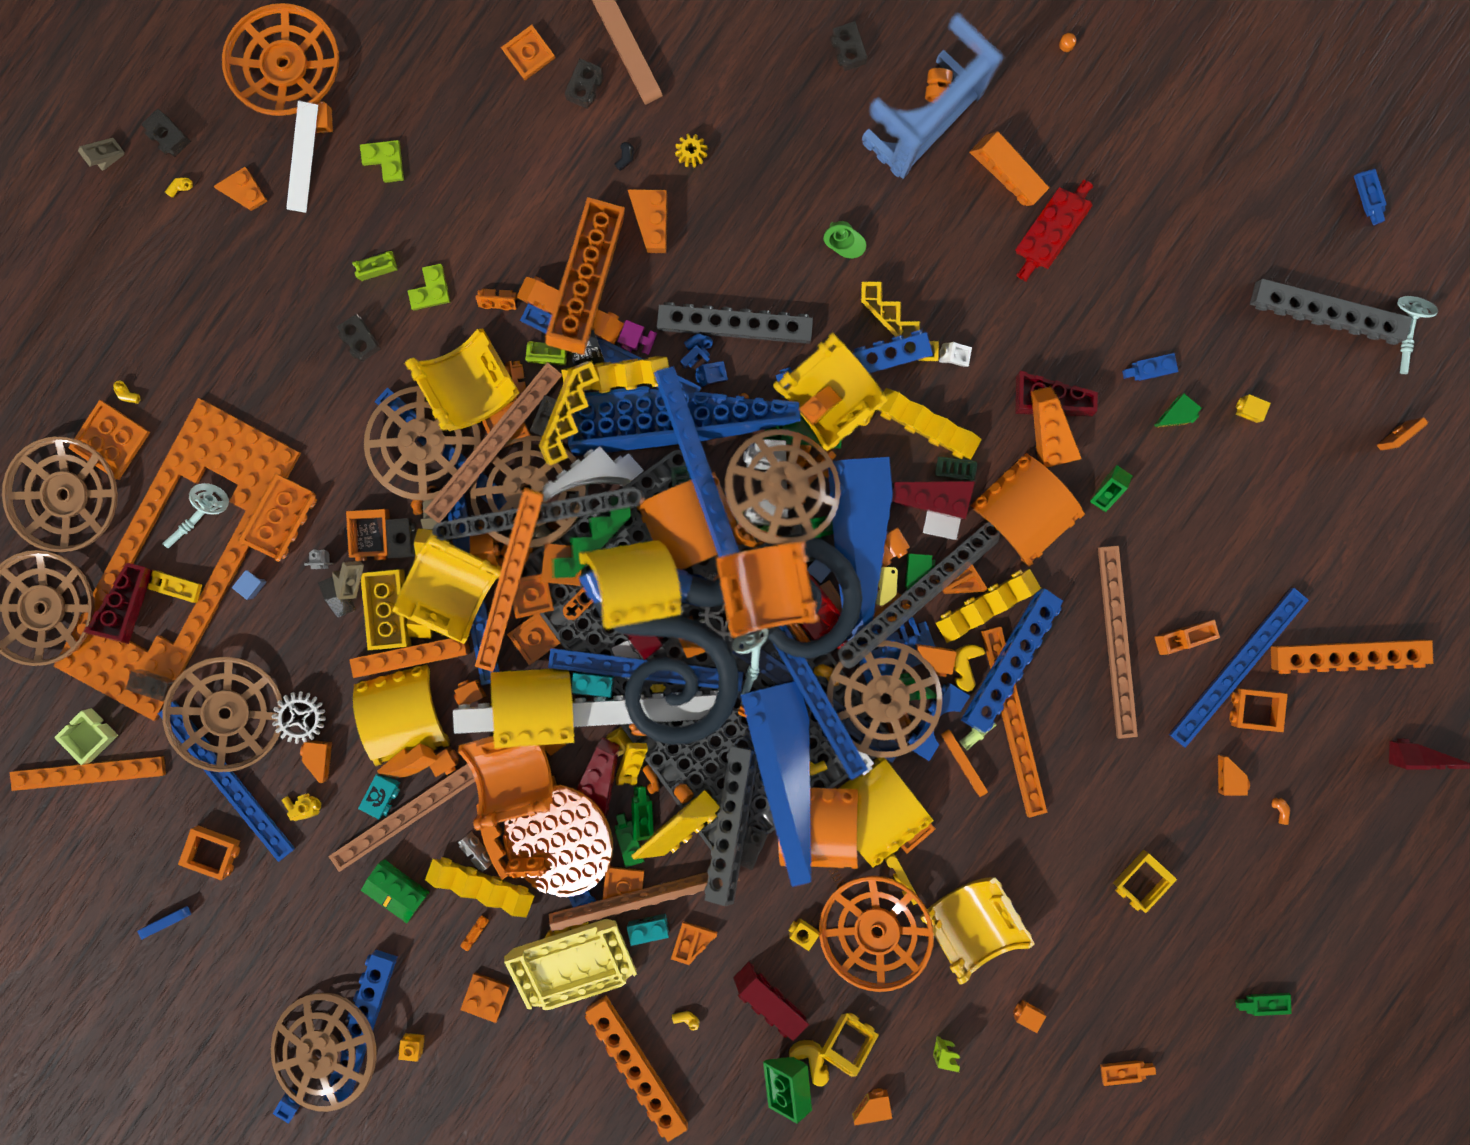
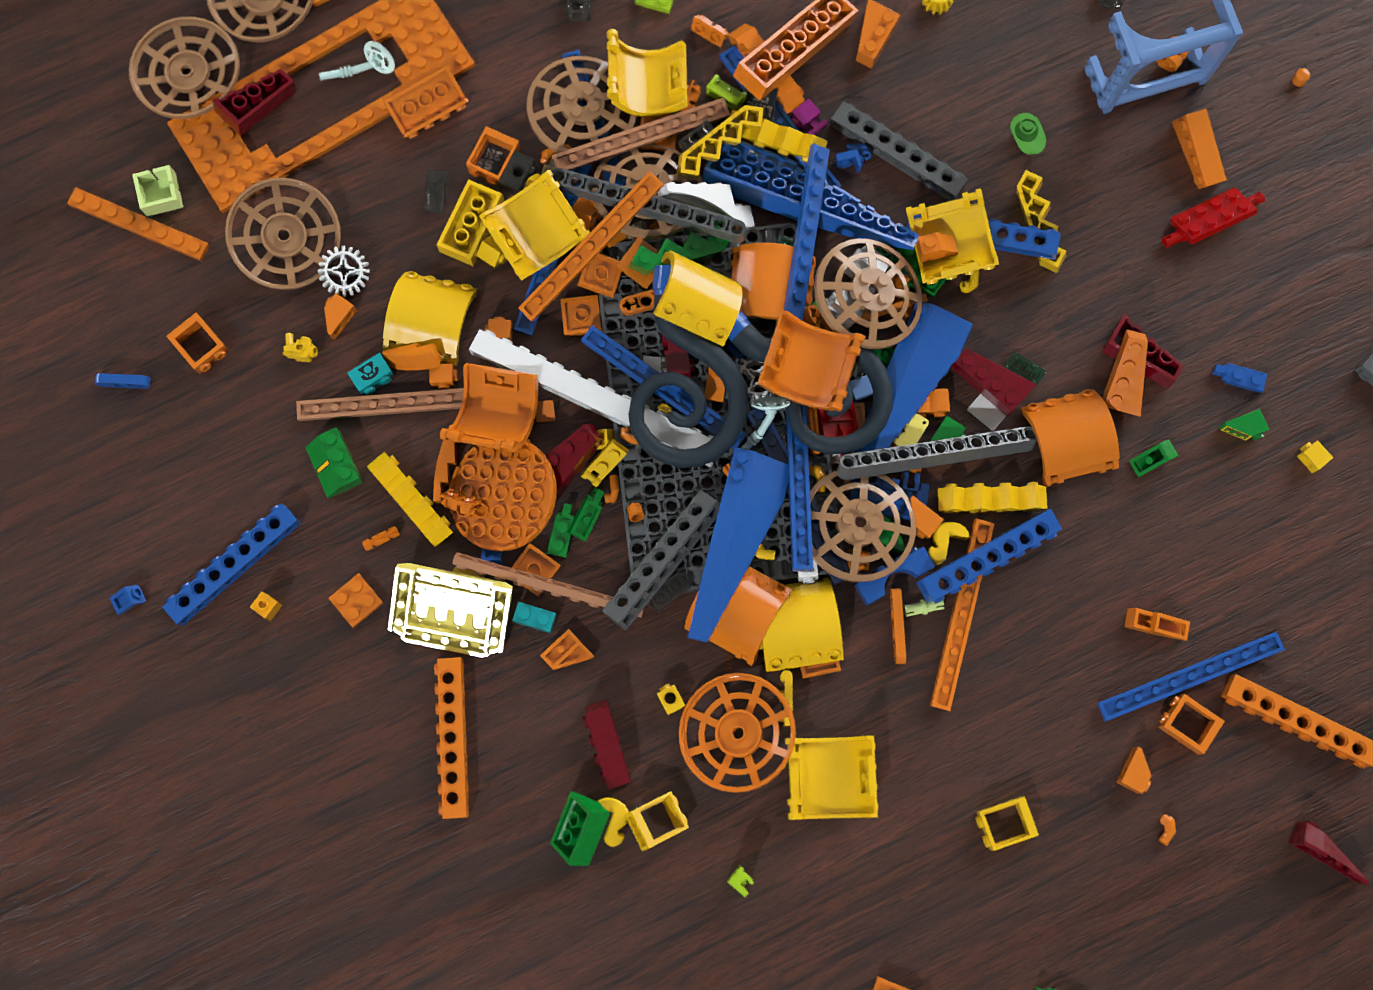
camera: 30 degrees right, 10 degrees down
clear smoke brick [126,669,175,701] -> none
yellow plate [147,570,202,603] -> none
blue plate [158,701,295,862] -> none
medium blue panel [232,570,267,600] -> none
medium nougat dish [271,993,376,1112] -> none
light grey hinge [304,550,335,569] -> none
dark tan slope [332,561,364,600] -> none
orange arch [349,638,471,678] -> none
light grey hinge [458,831,492,872] -> none
yellow hinge [491,668,574,748] -> none
teal brick [571,672,614,697] -> none
yellow slope [632,790,720,859] -> none
yellow arm [672,1011,700,1030] -> none
blue bracket [695,361,728,387] -> none
orange slope [853,1088,892,1125] -> none
yellow brick [877,388,982,460] -> none
orange wing [935,558,987,594] -> none
white bracket [939,342,972,367] -> none
orange brick [1013,1000,1046,1033] -> none
nougat plate [1098,546,1138,739] -> none

